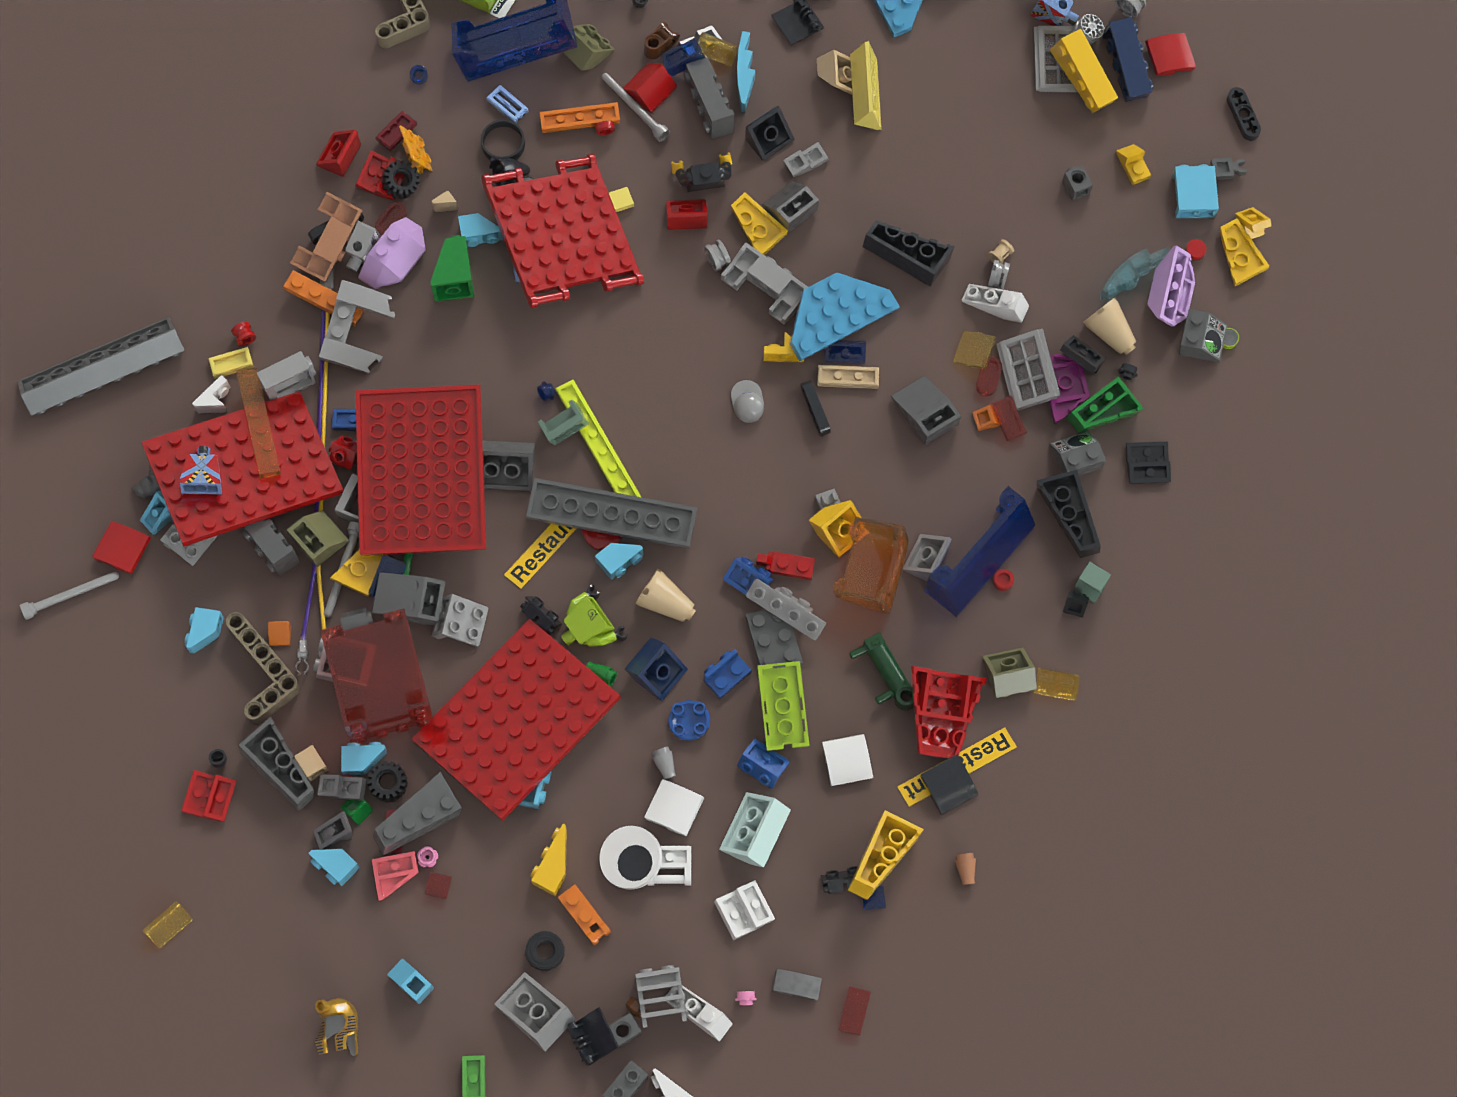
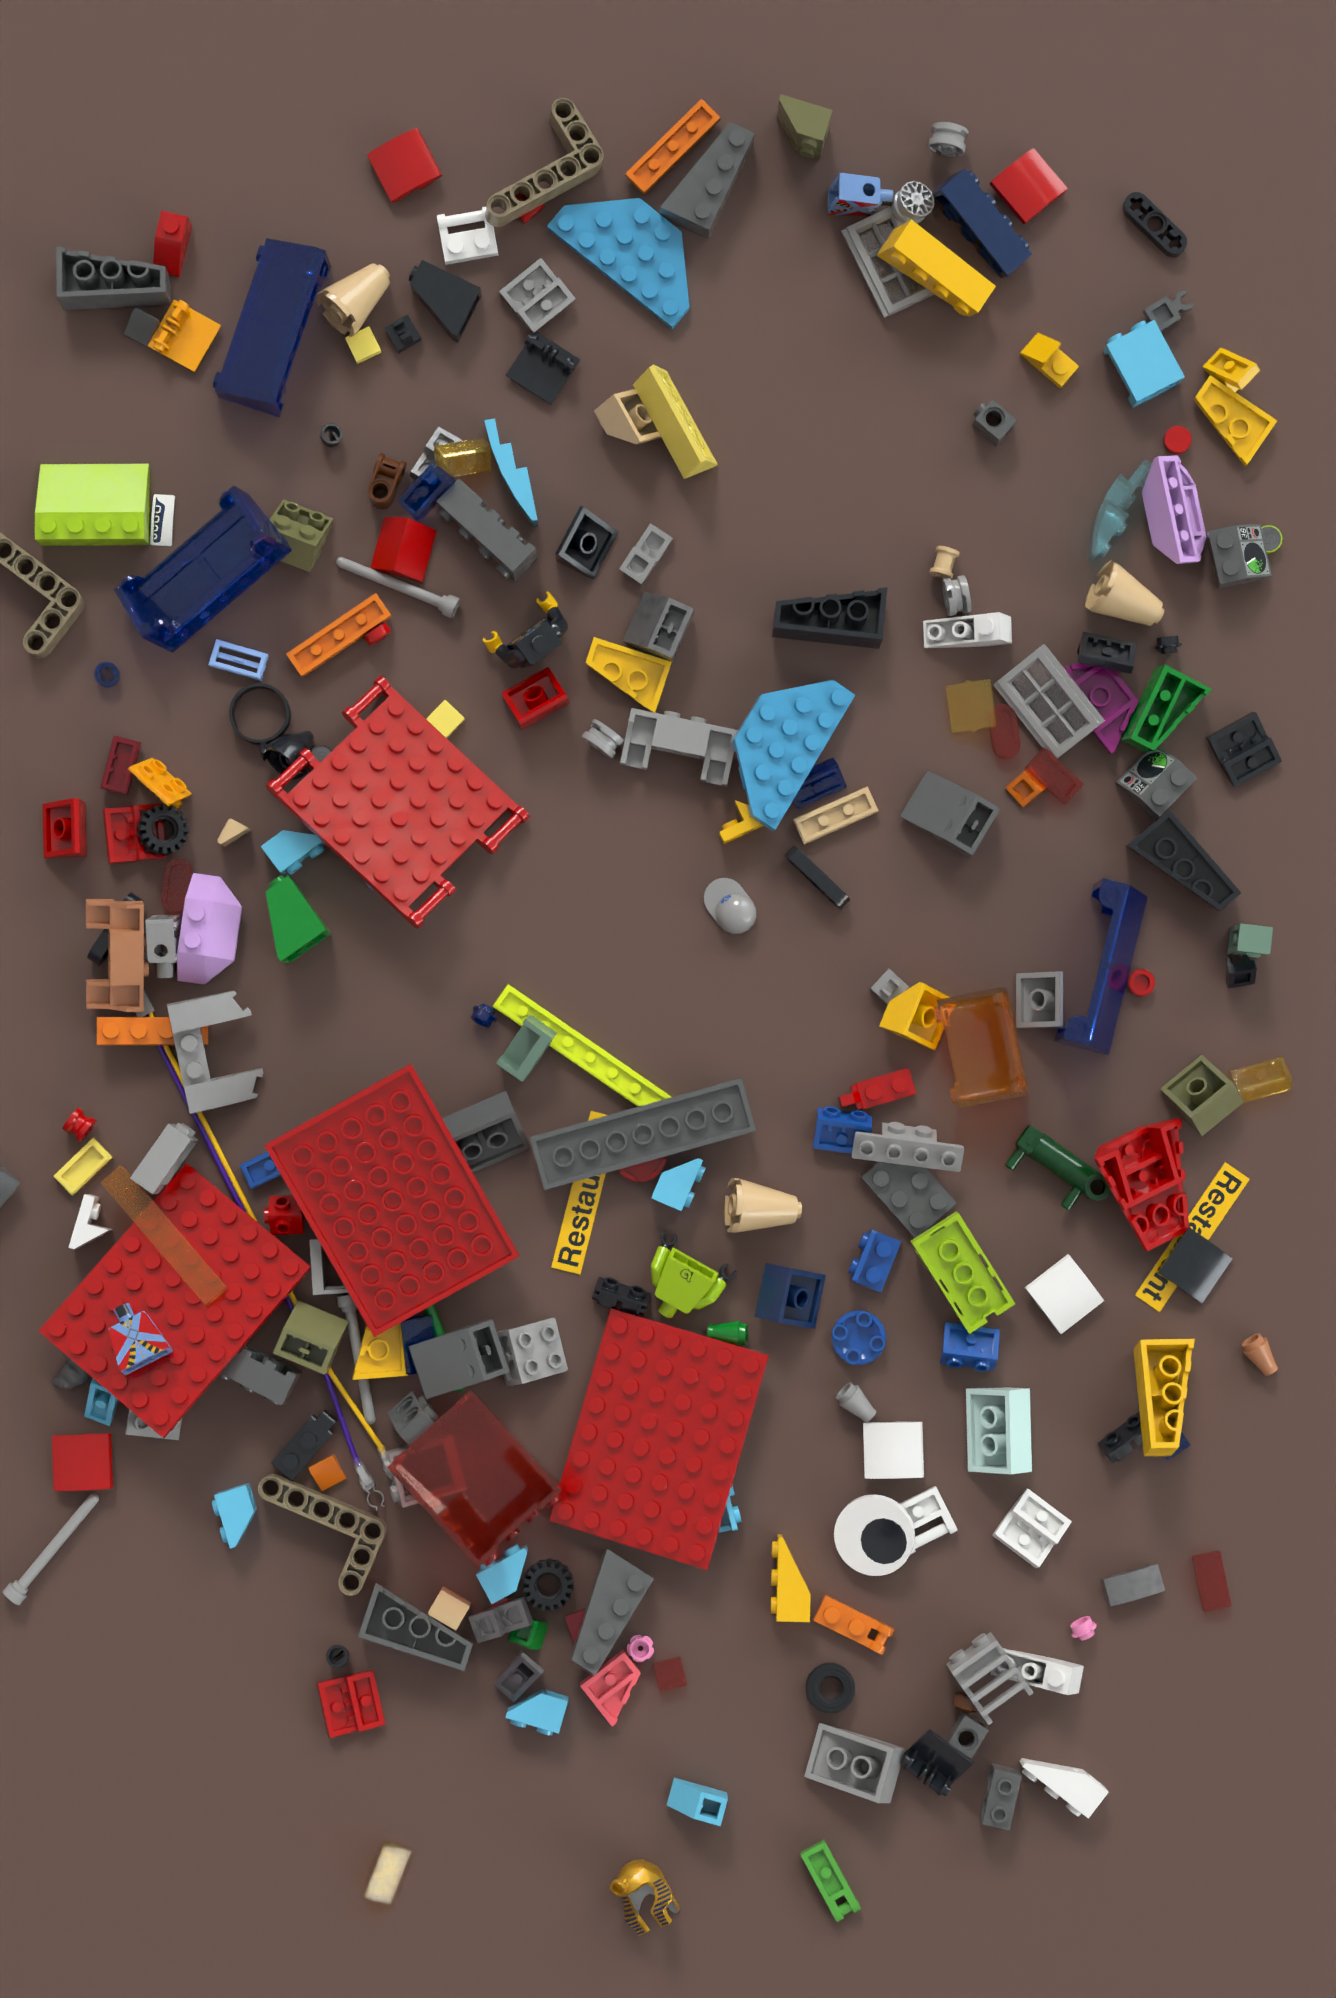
camera: 30 degrees left, 15 degrees up
none -> black hinge [271,1410,337,1481]

